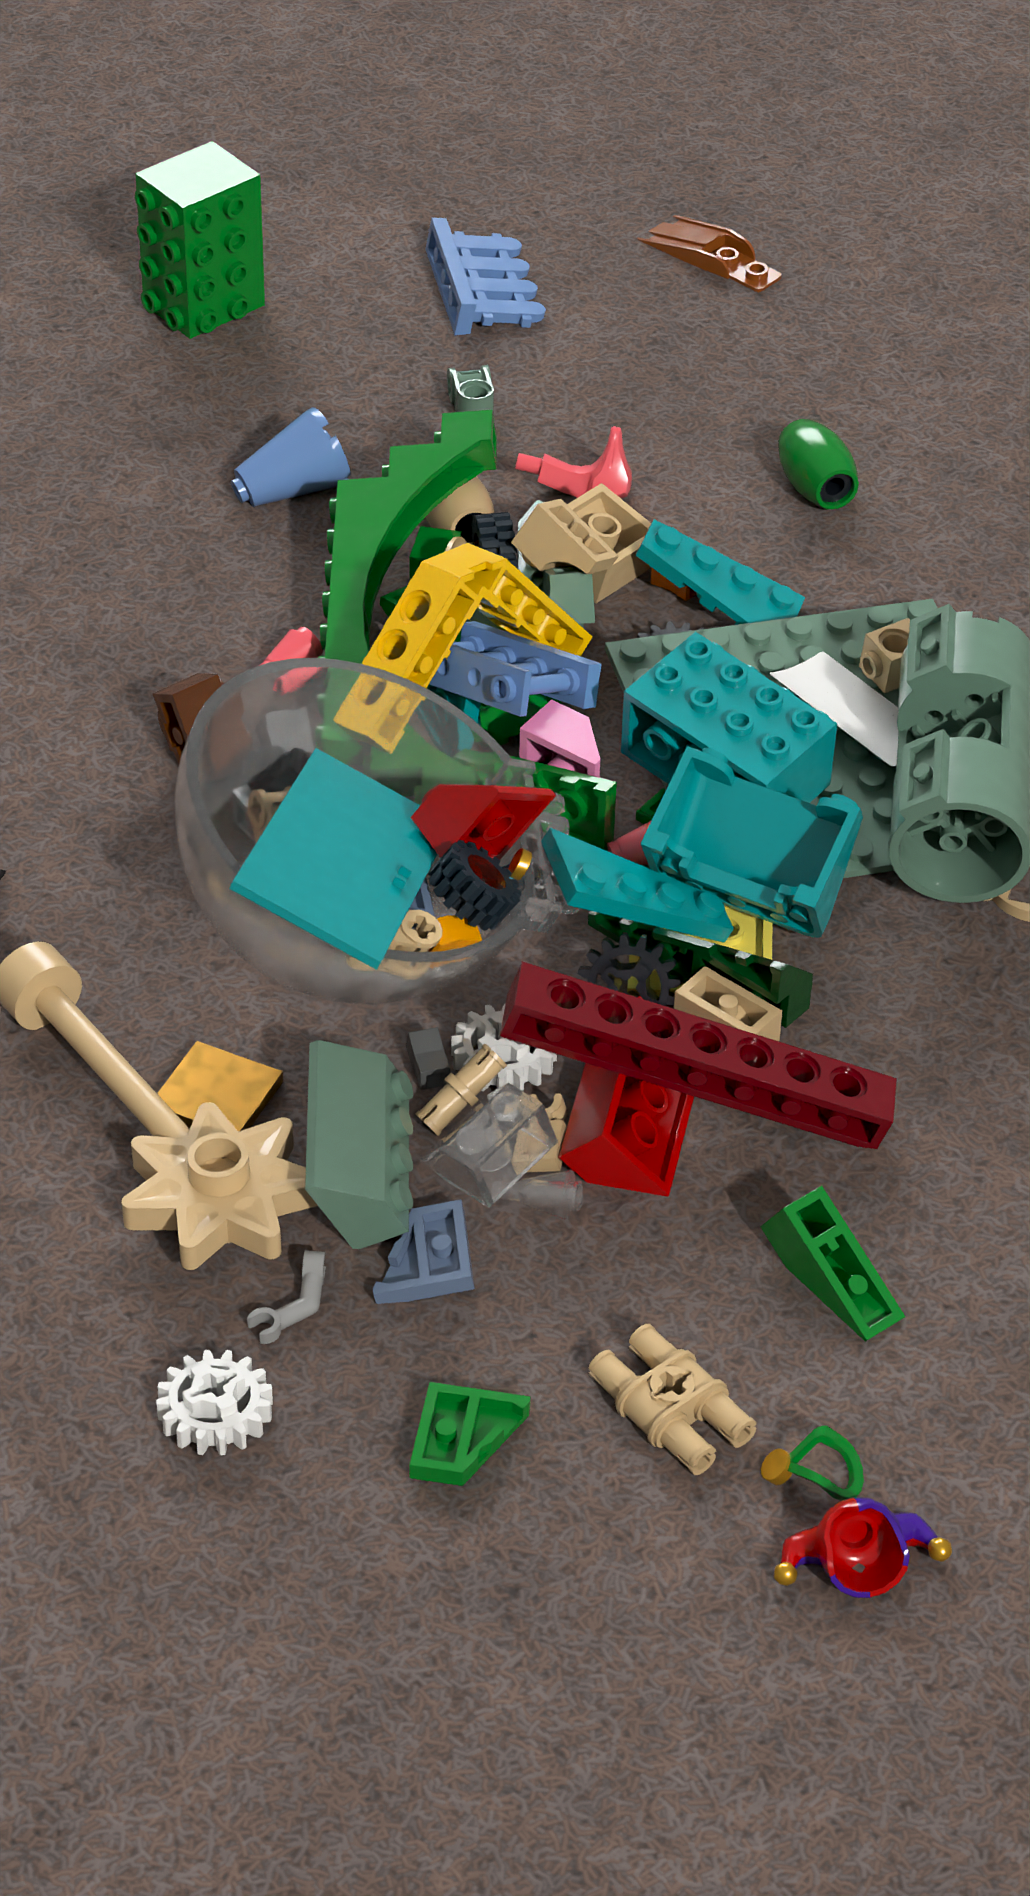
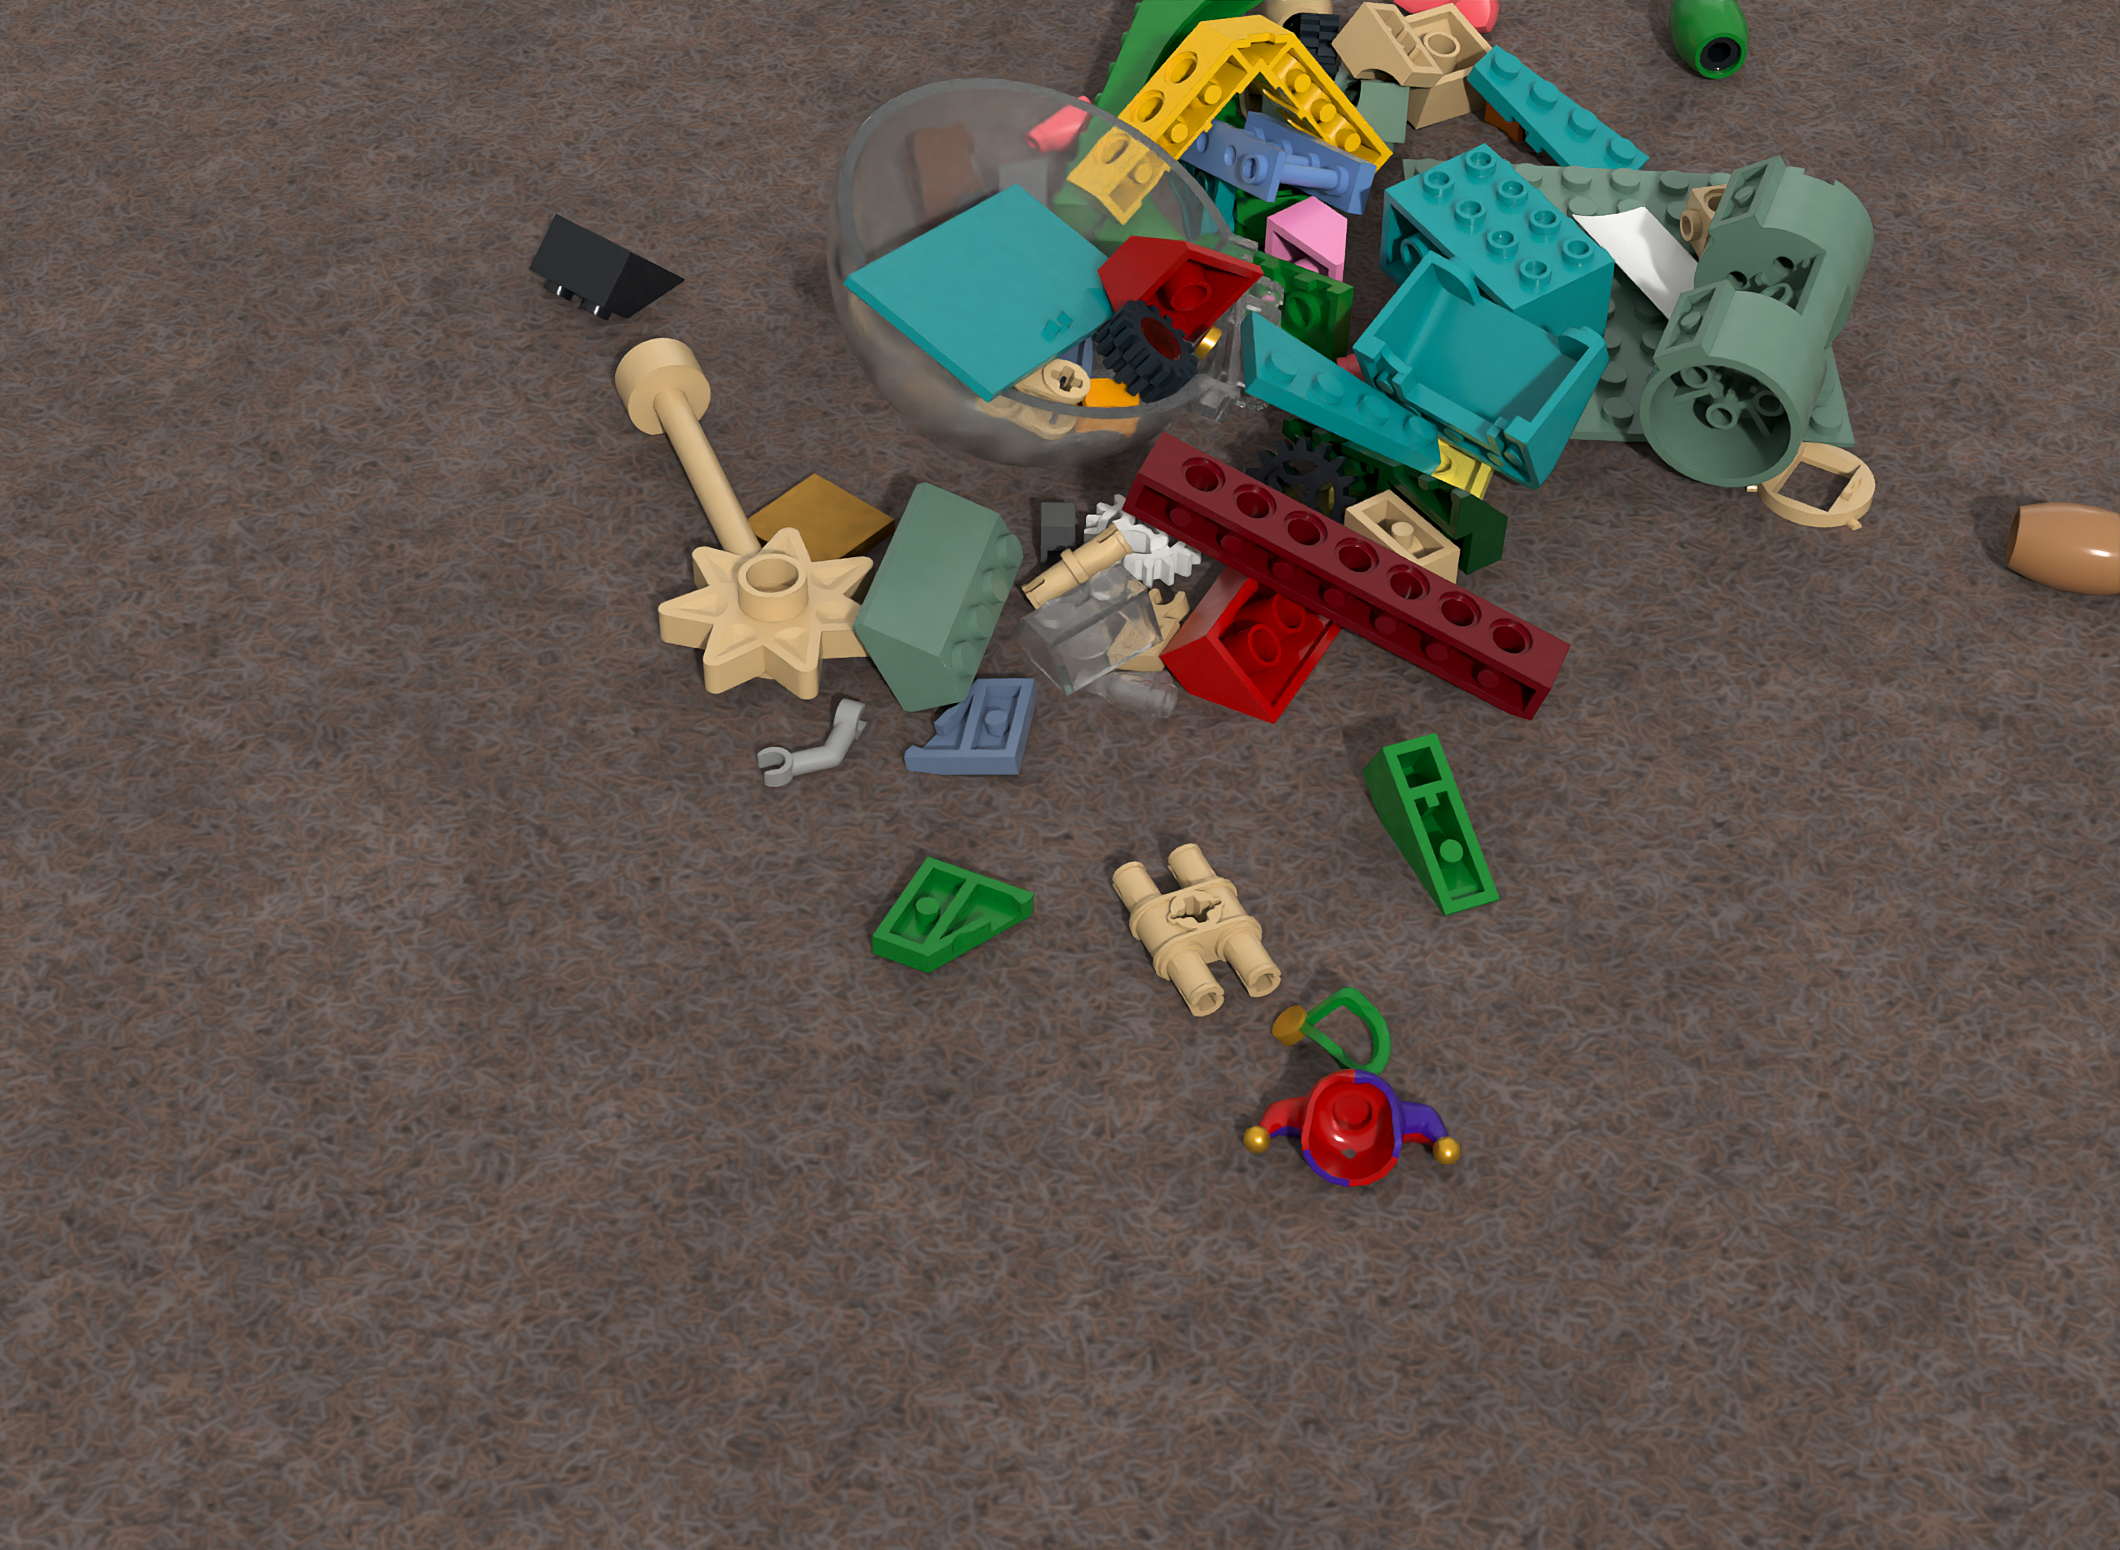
camera: 15 degrees right, 0 degrees up
white gear [156,1350,273,1455] -> none

